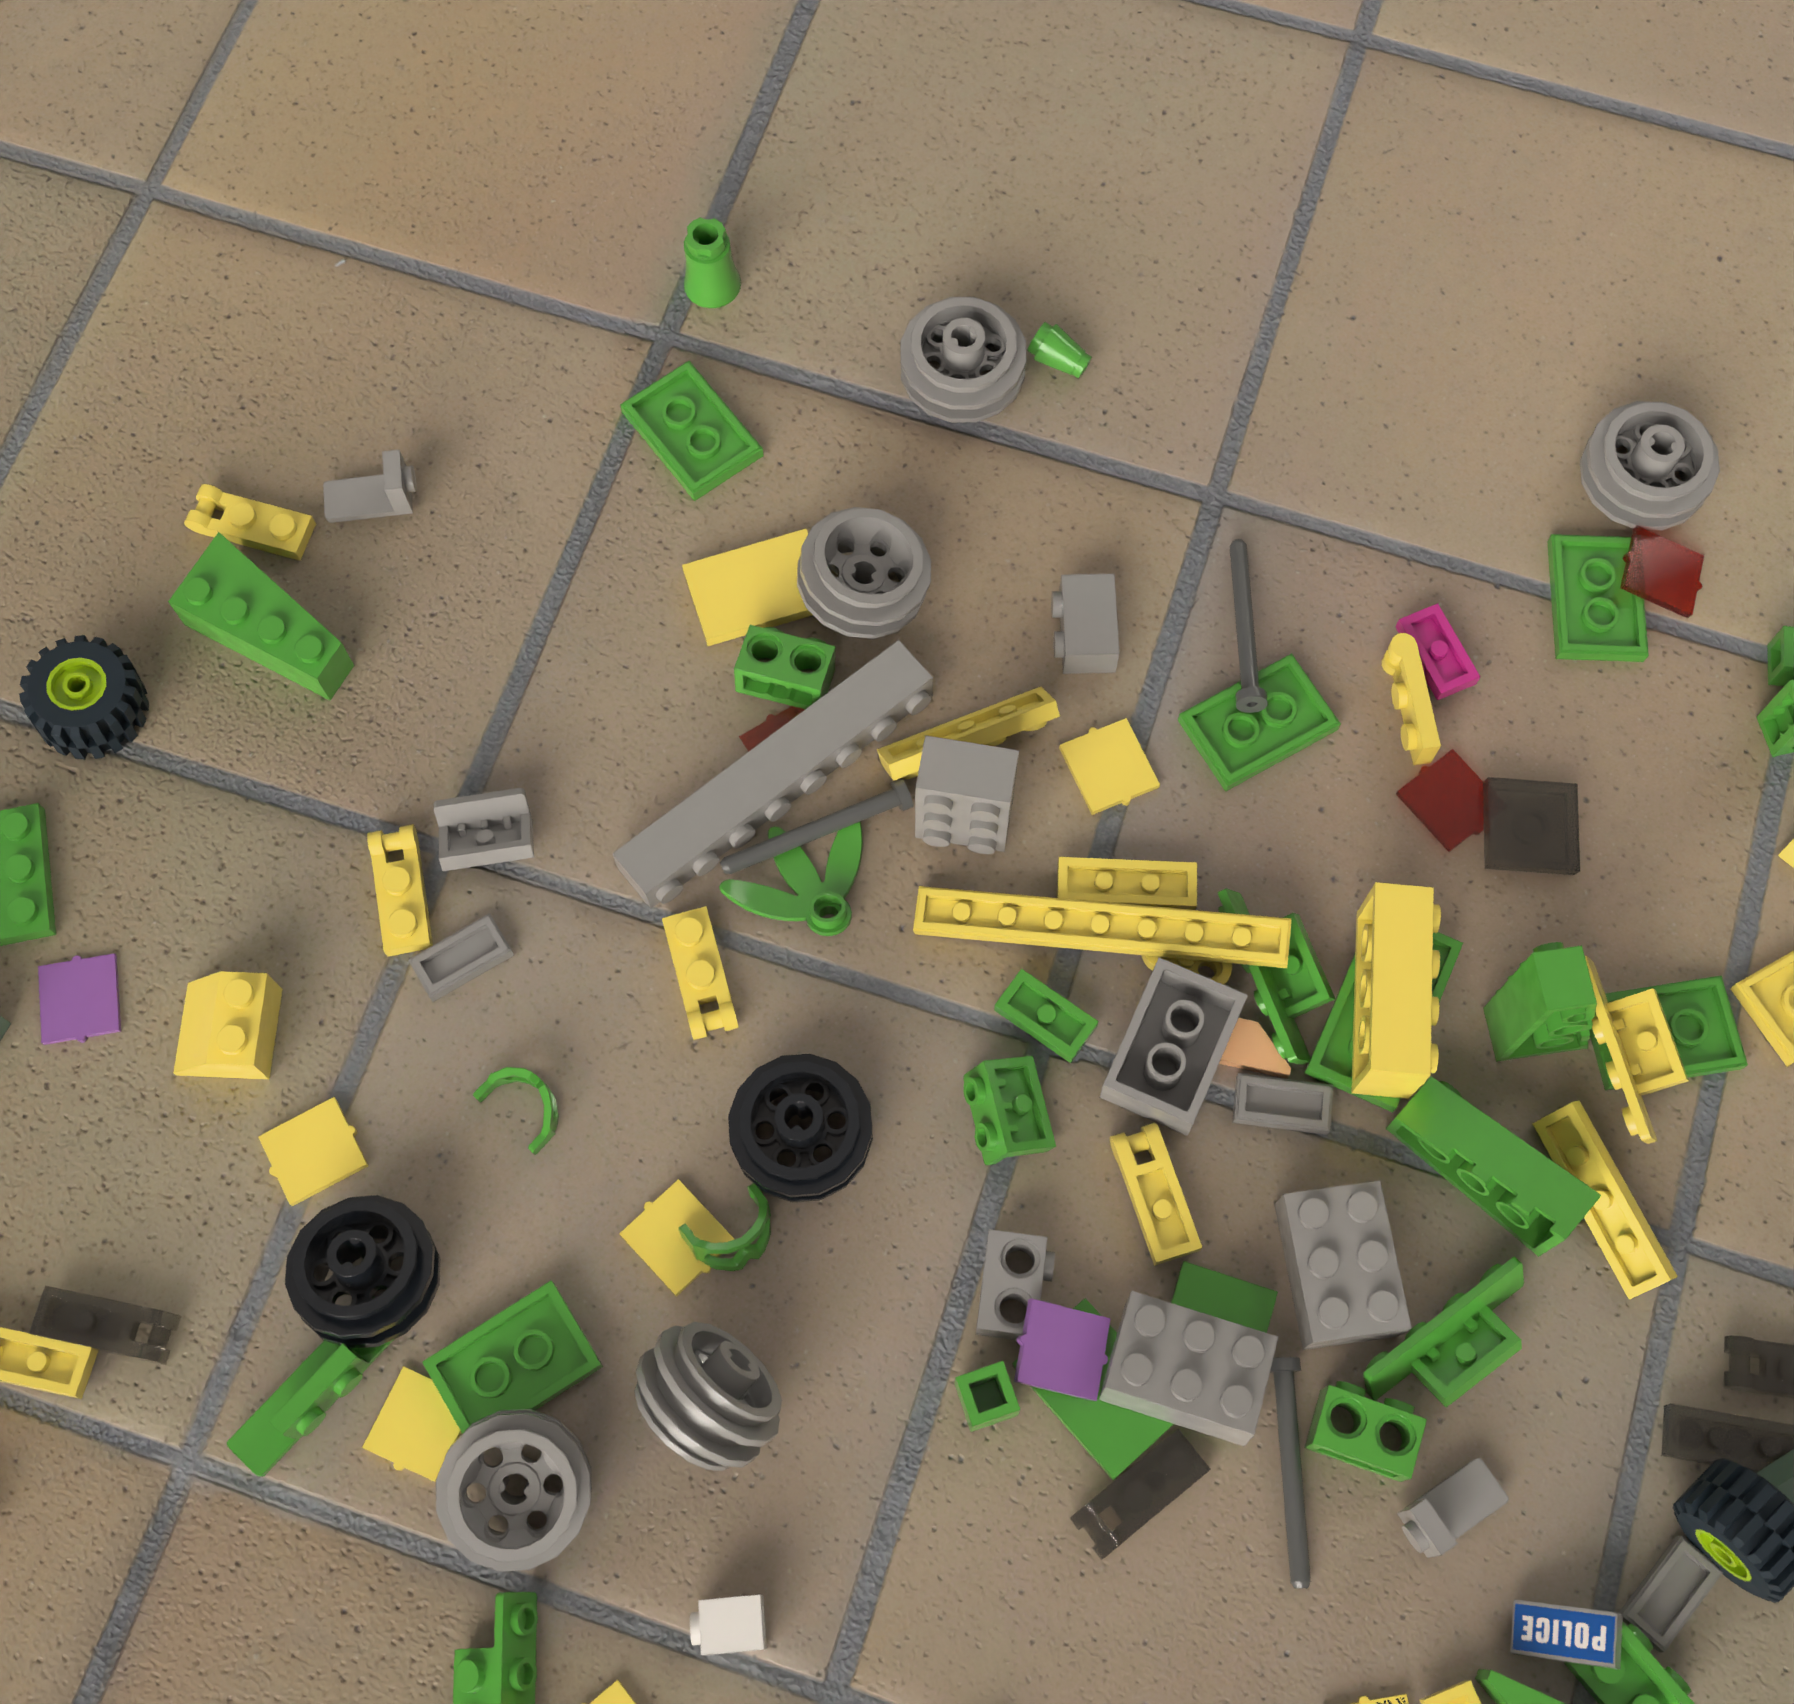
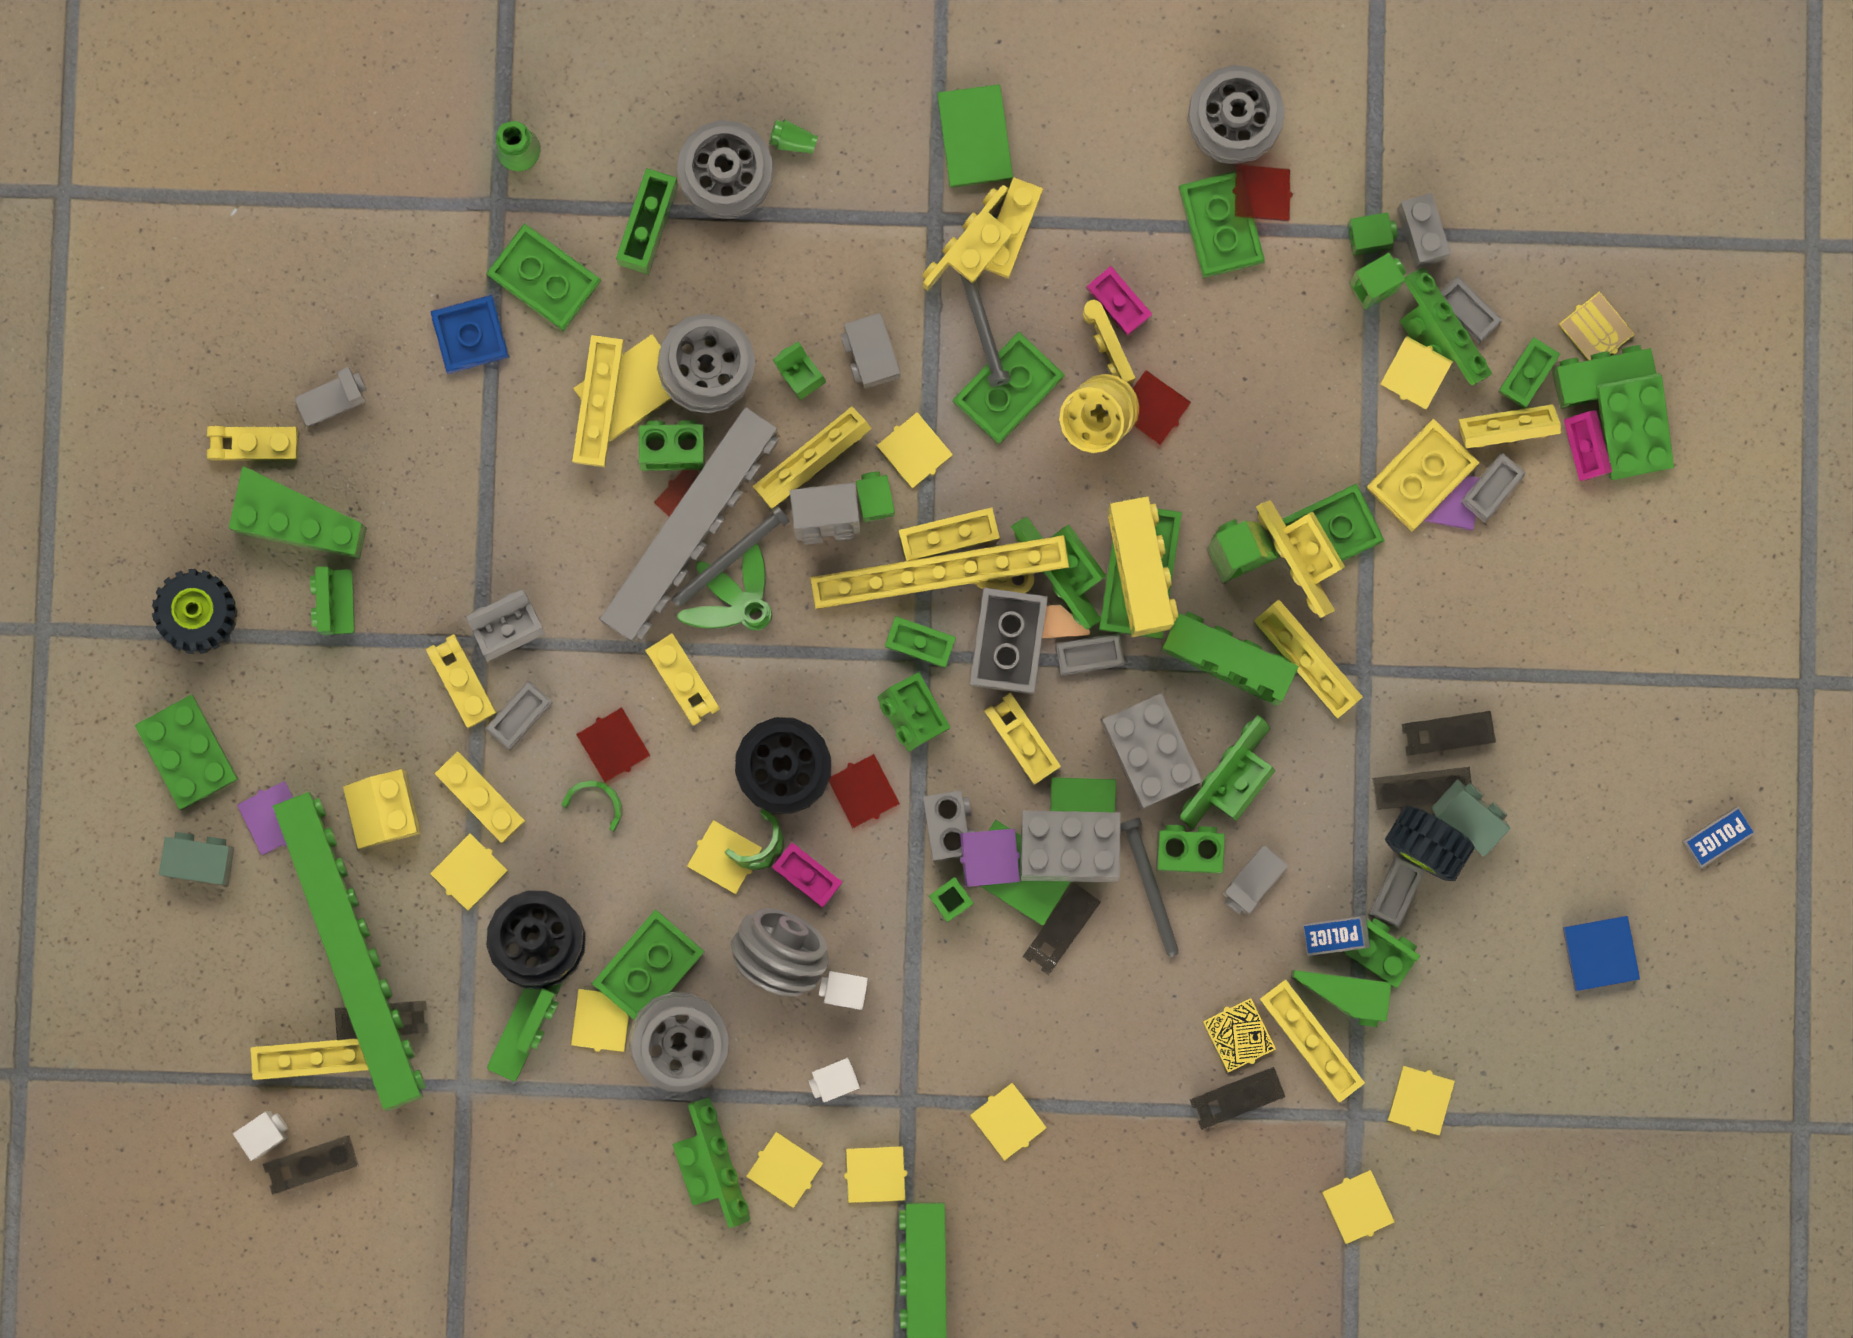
camera: 20 degrees left, 15 degrees up
clear smoke tile [1483,777,1580,875] -> none
none -> bright green brick [273,792,426,1111]
none -> bright green bracket [310,566,355,635]
none -> blue tile [430,295,509,374]
none -> light yellow plate [434,751,525,844]
none -> light yellow plate [572,335,624,467]
none -> clear red piece [576,707,651,783]
none -> bright green brick [616,168,679,275]
none -> dark pink plate [772,842,843,908]
none -> bright green bracket [773,342,826,400]
none -> white brick [819,971,868,1010]
none -> clear red piece [829,754,900,828]
none -> bright green brick [856,471,895,522]
none -> light yellow bracket [922,185,1013,291]
none -> bright green tile [937,84,1013,188]
none -> light yellow plate [984,177,1043,279]
none -> light yellow wheel [1059,374,1140,453]

